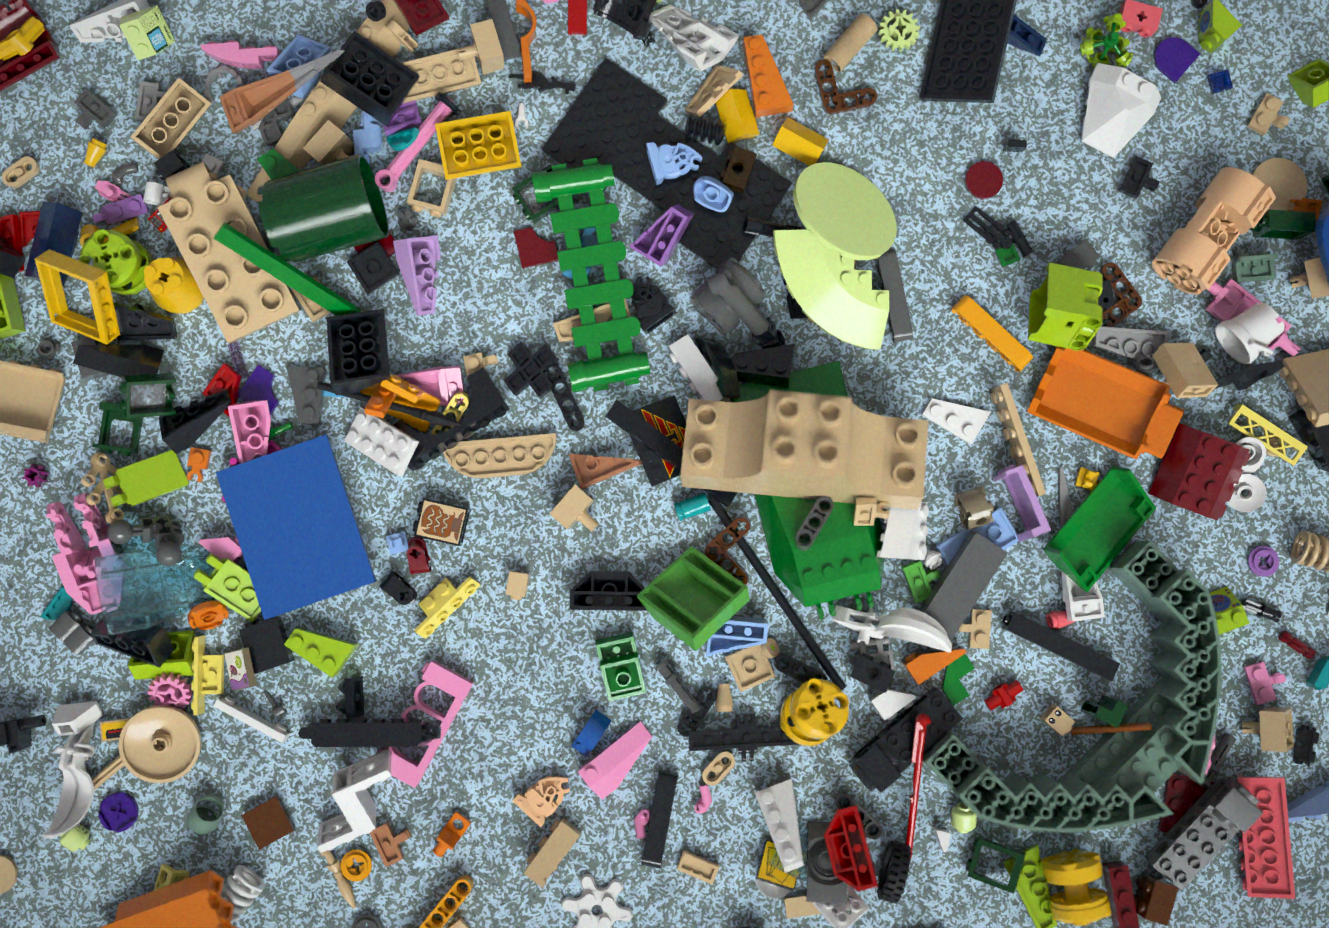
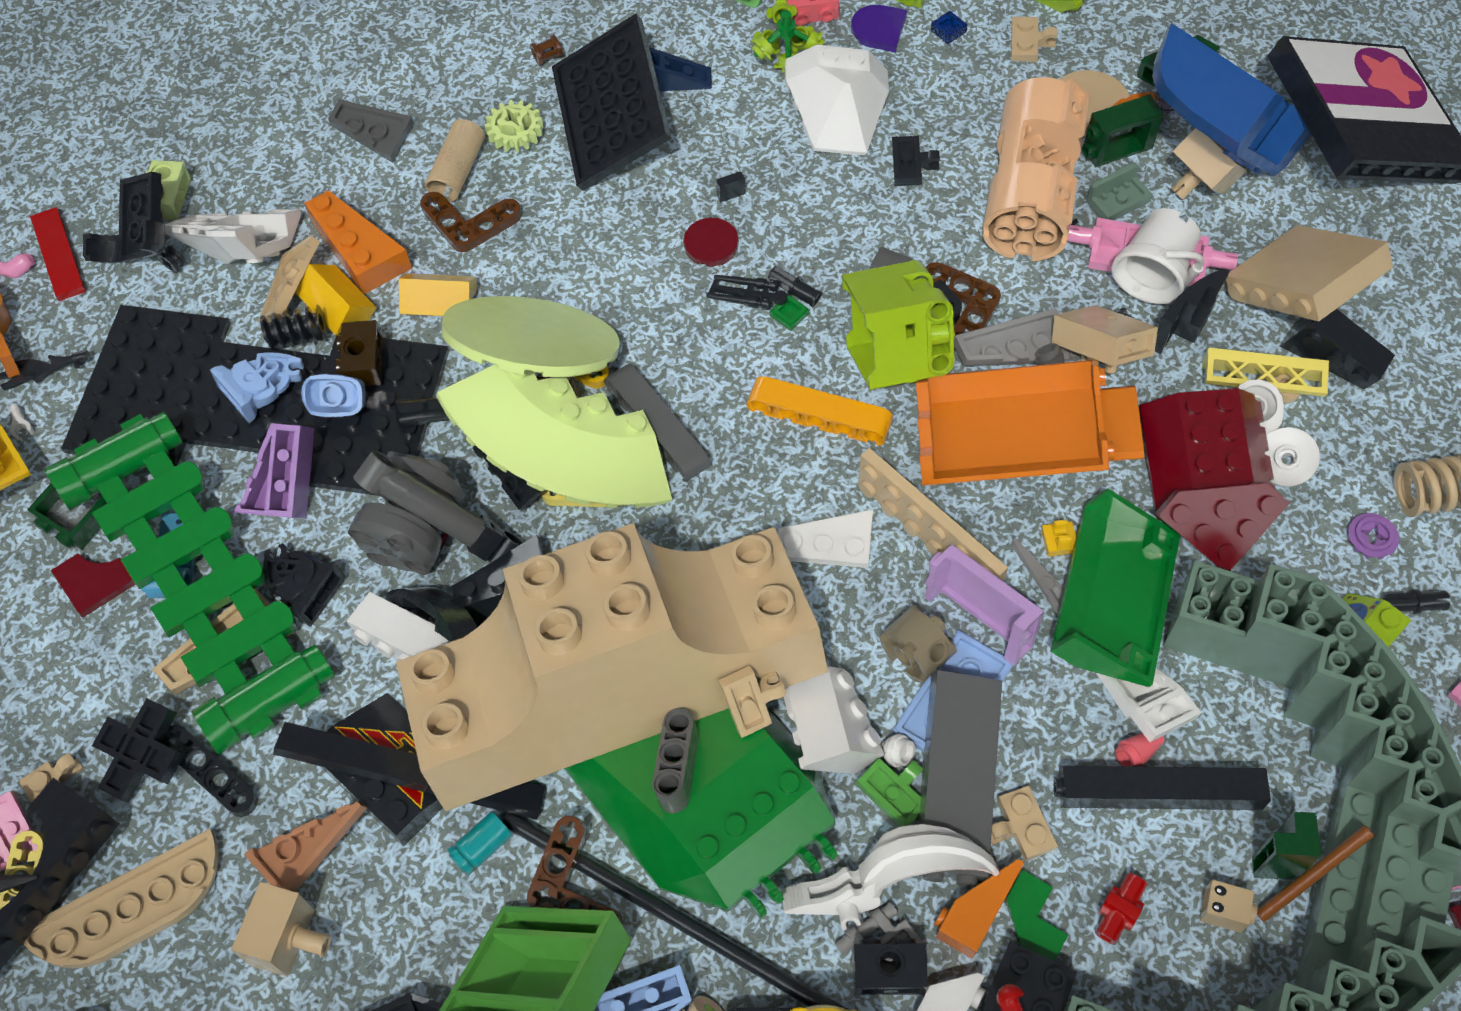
camera: 20 degrees left, 25 degrees down
none -> plate [1155,481,1290,571]

